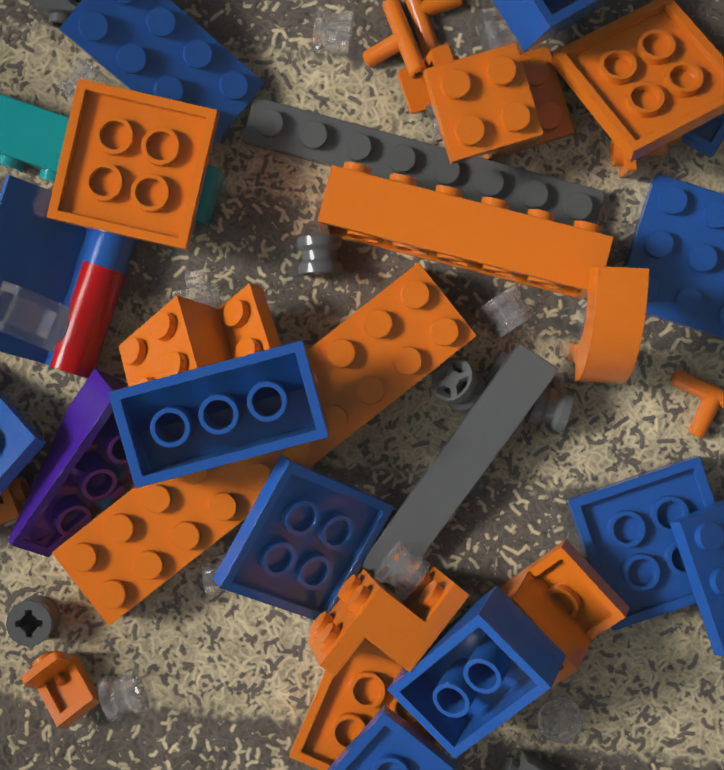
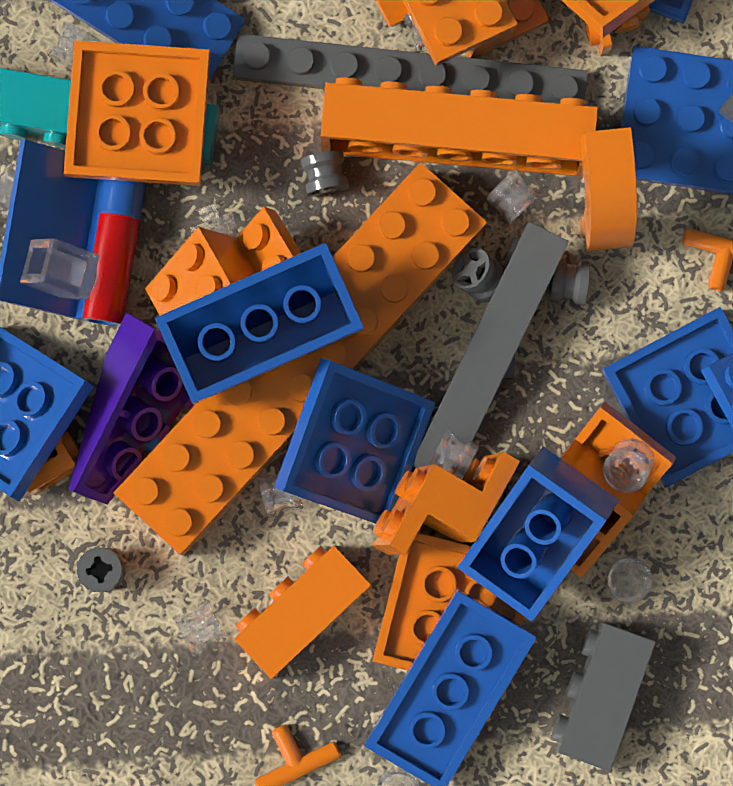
camera: 15 degrees left, 5 degrees down
orange bracket [21,650,102,729] -> none
none -> orange brick [234,545,371,679]
none -> clear wheel [603,438,655,493]

